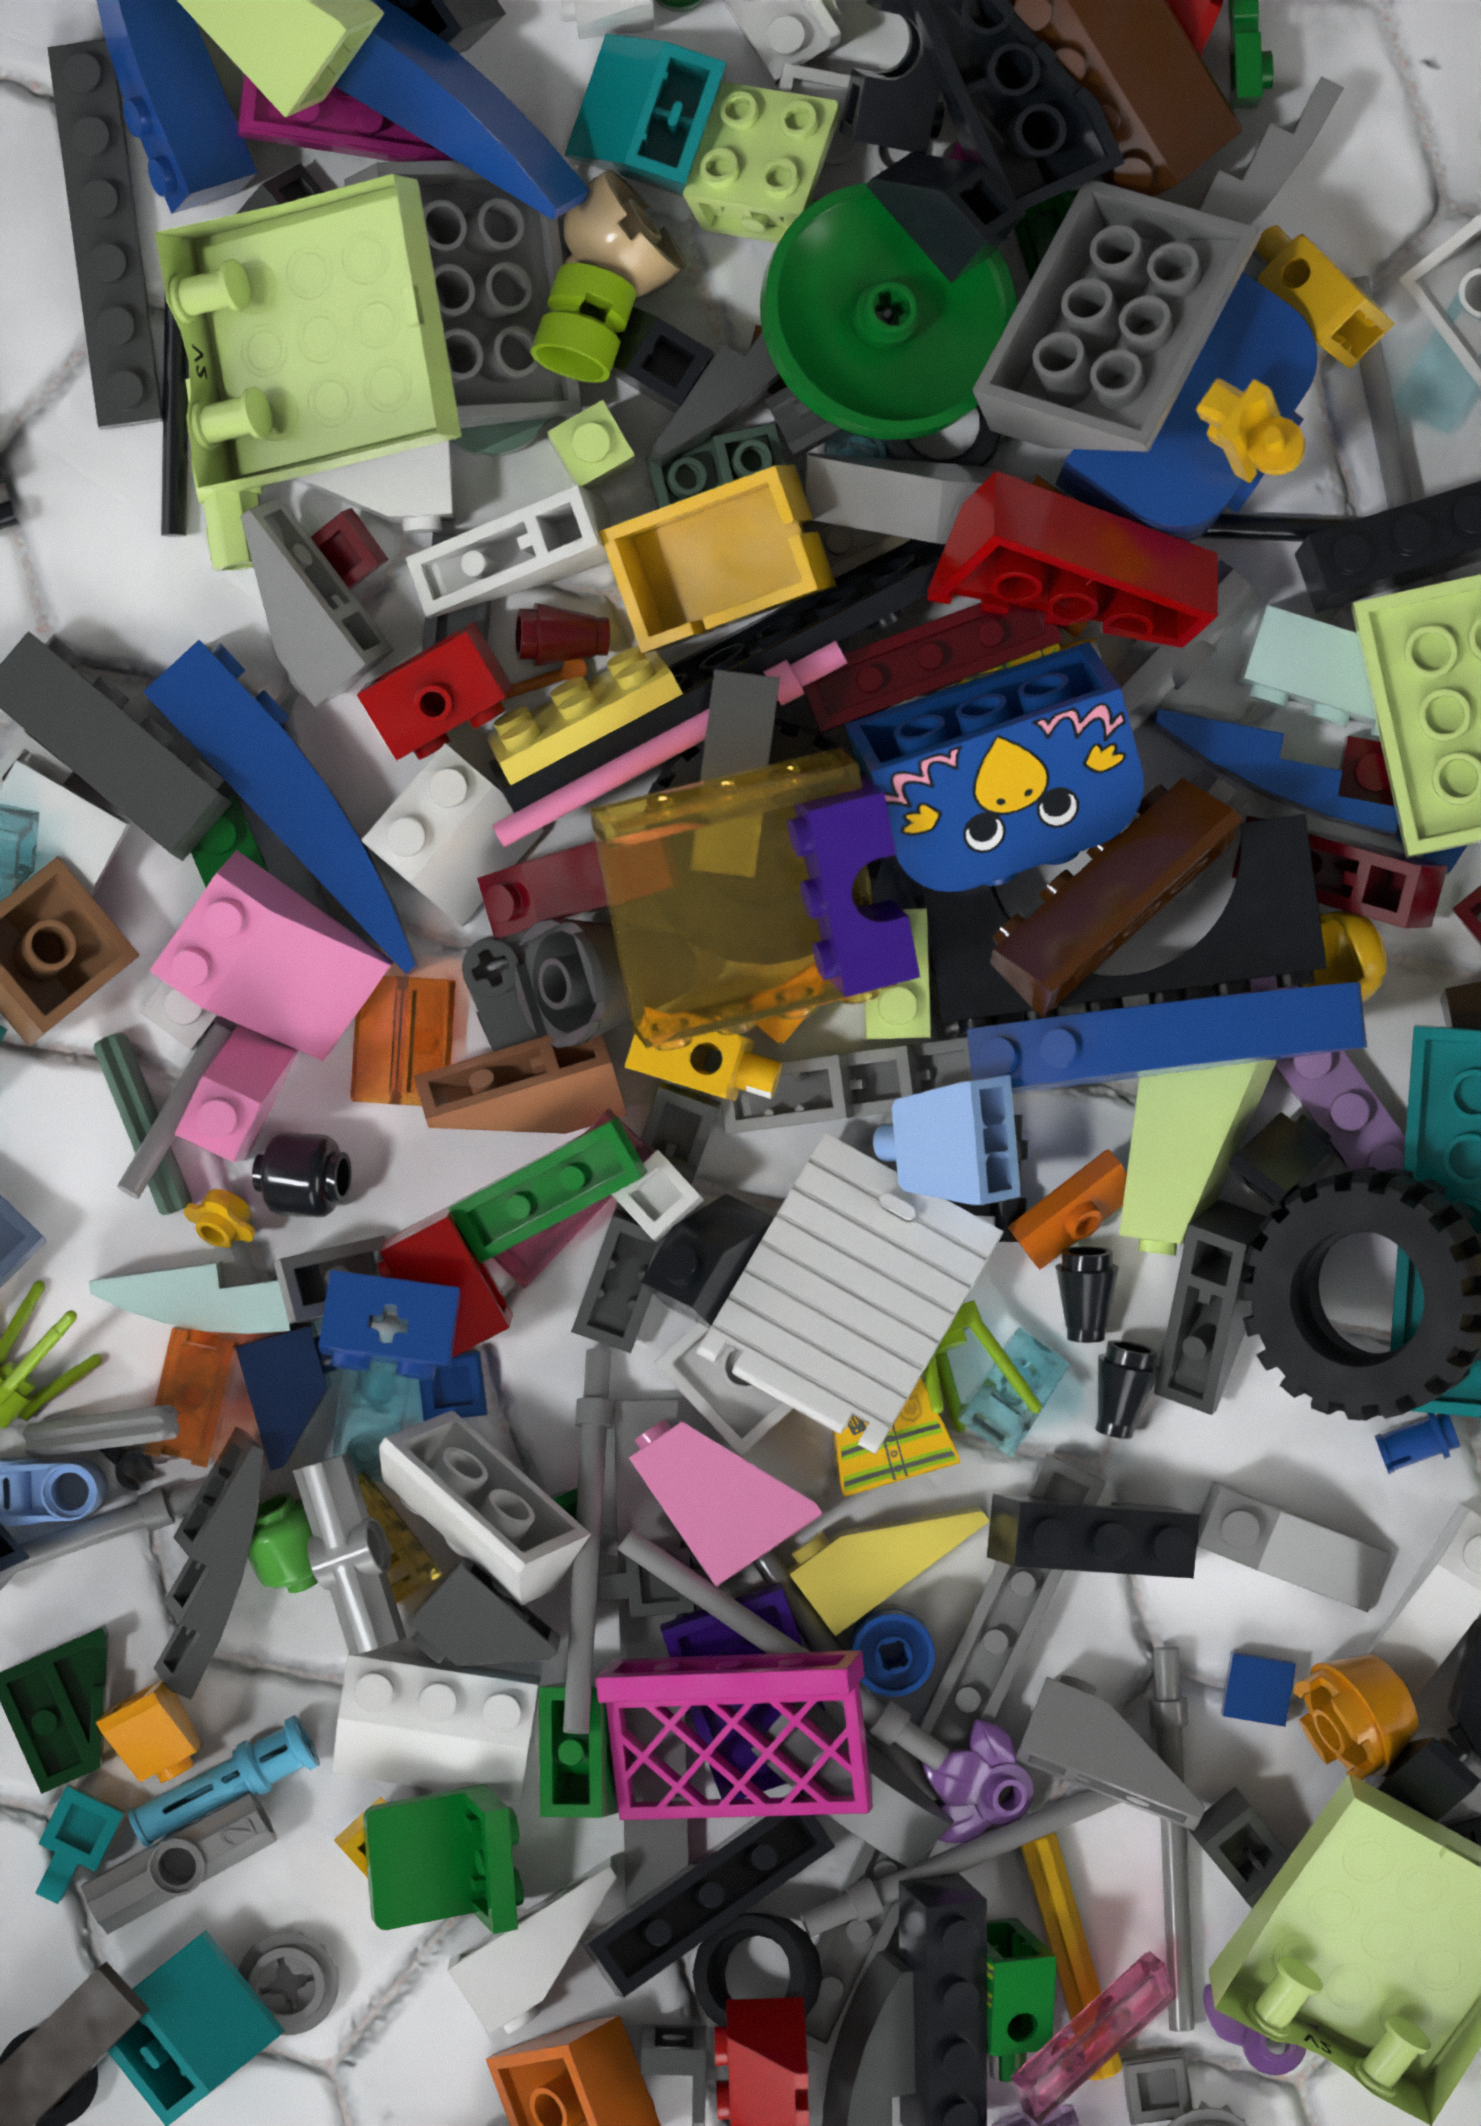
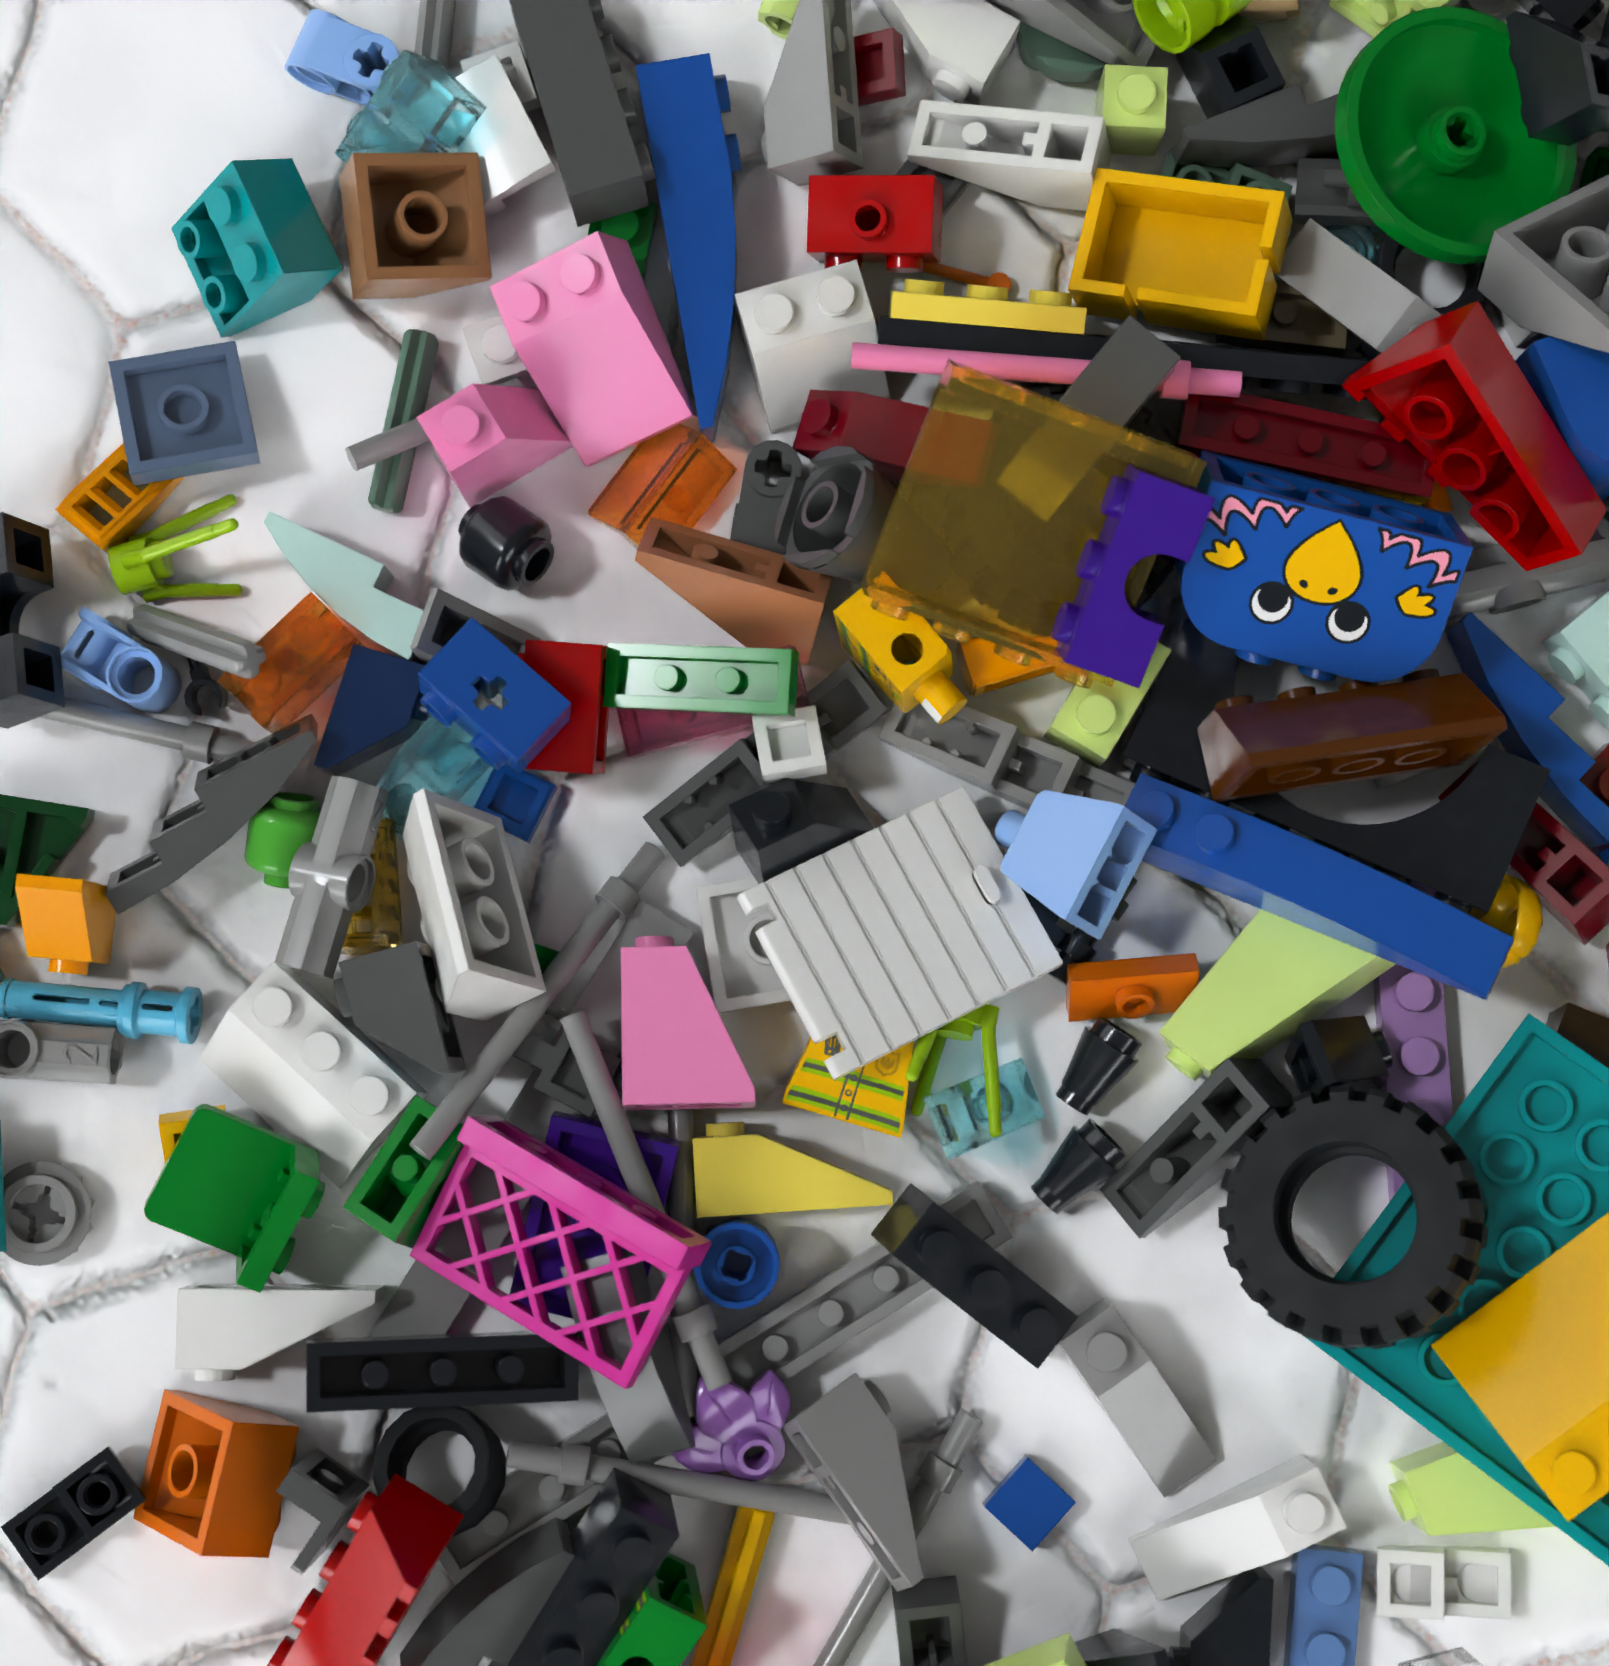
camera: 30 degrees right, 5 degrees down
yellow plate [183,1189,256,1248] -> none
dark red cone [515,603,610,667] -> none
light orange cone [1293,1654,1419,1780] -> none
blue pin [1374,1413,1460,1474] -> none

